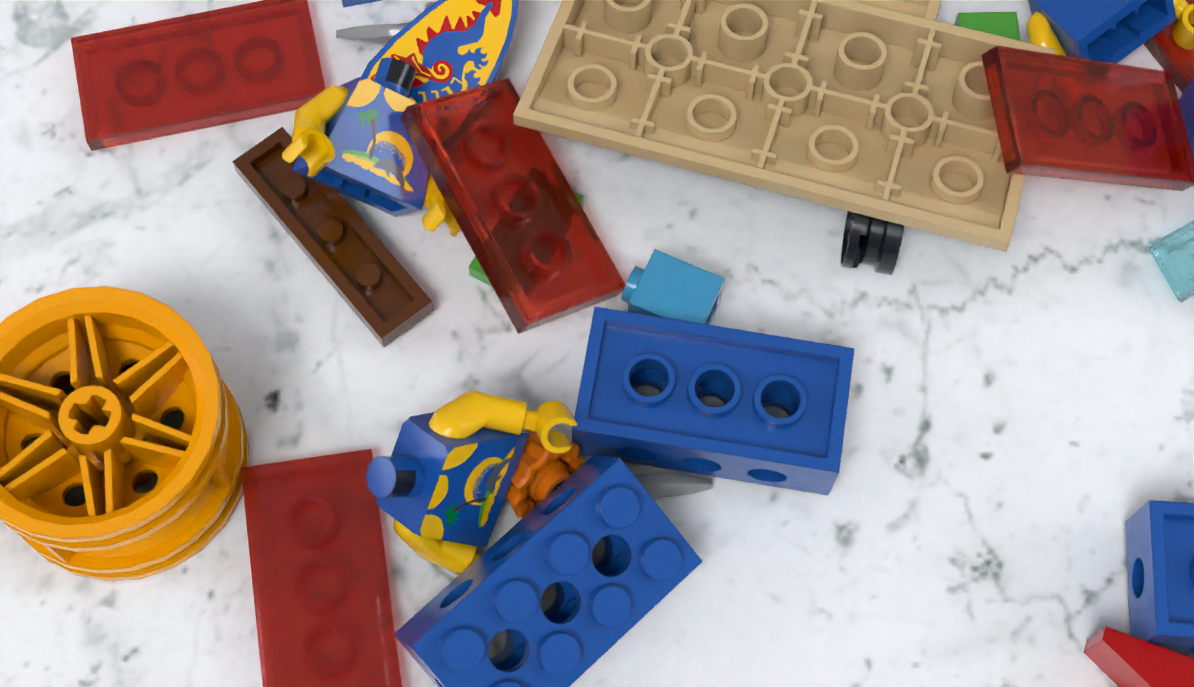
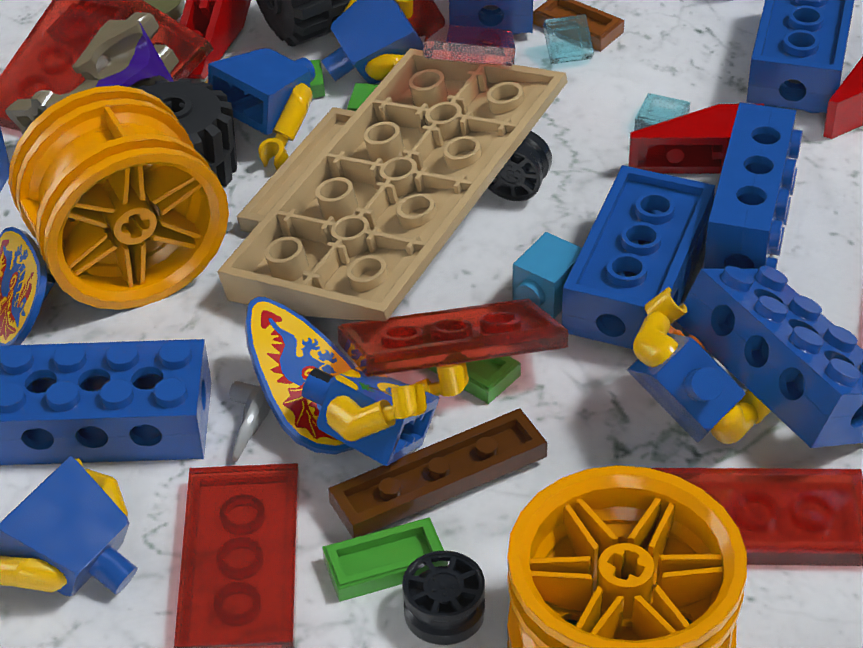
camera: 75 degrees left, 25 degrees down
none -> bright green tile [322,517,448,602]
none -> black wheel [402,551,485,645]
none -> red slope [628,104,764,174]
none -> clear light blue tile [634,93,690,131]
none -> blue brick [703,102,803,269]

